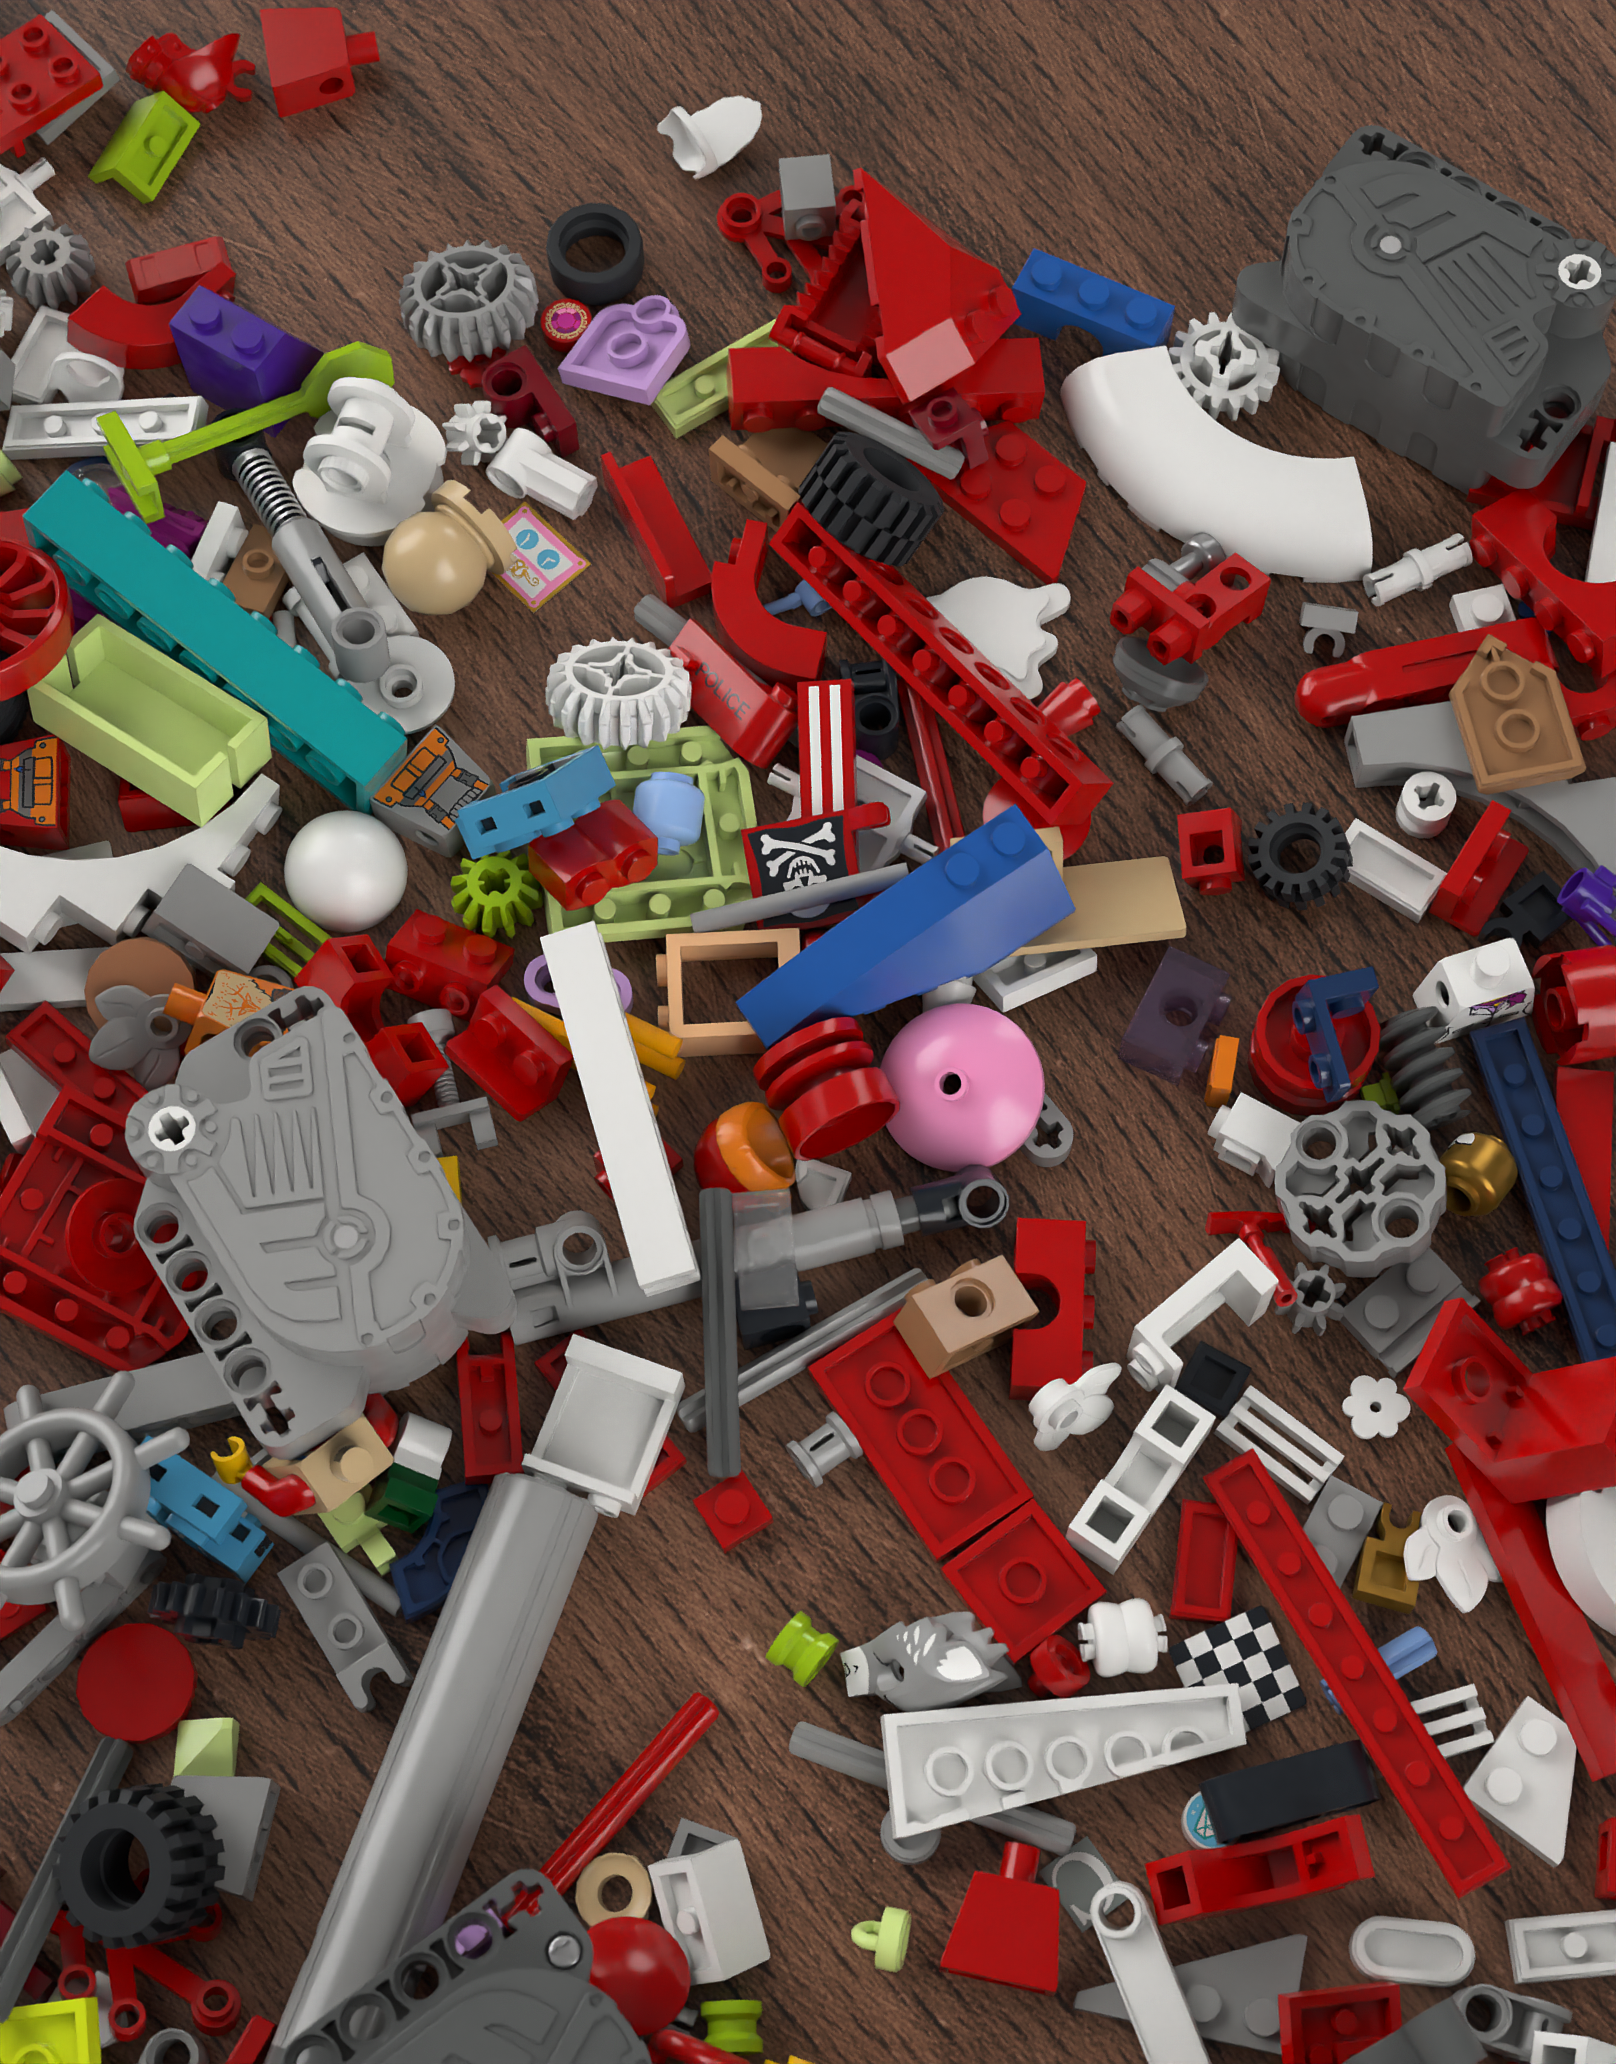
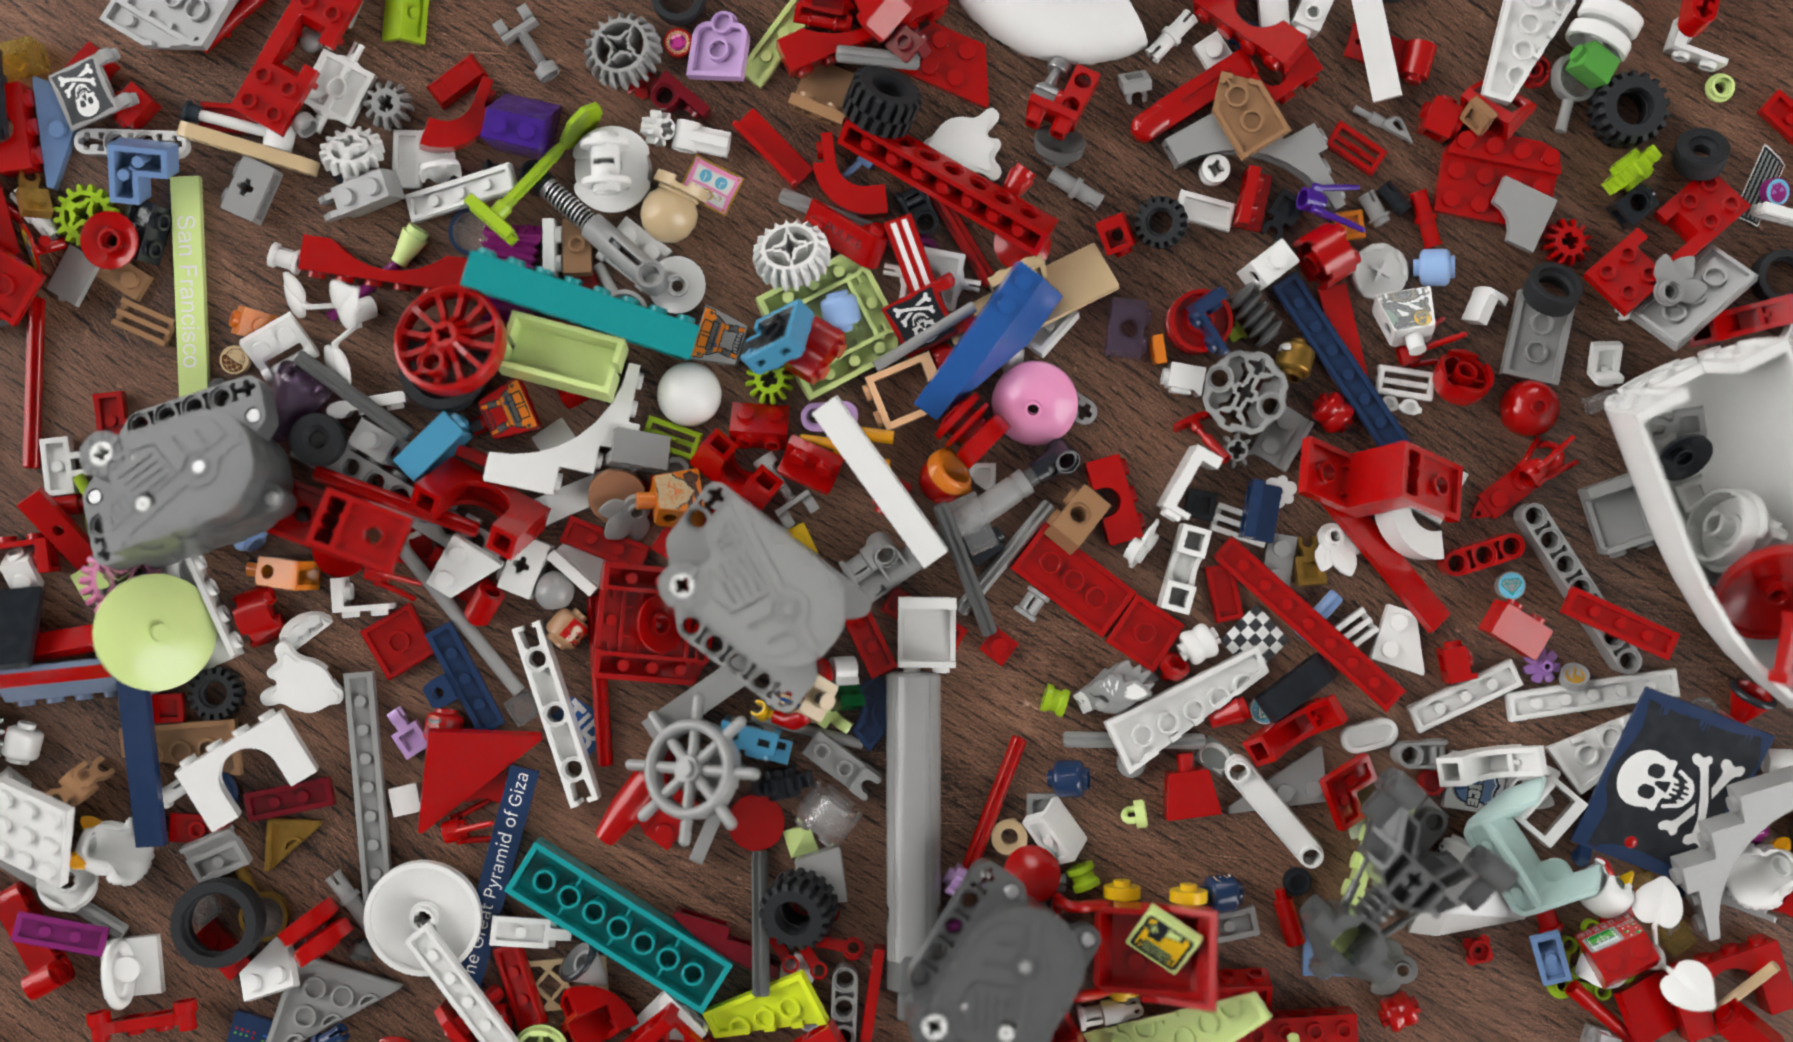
camera: 20 degrees left, 20 degrees up
none -> light grey bar [492,3,560,83]
none -> clear brick [795,780,863,848]
none -> dark blue head [1047,760,1090,798]
none -> red cone [1208,696,1252,729]
none -> dark blue panel [1238,479,1282,543]

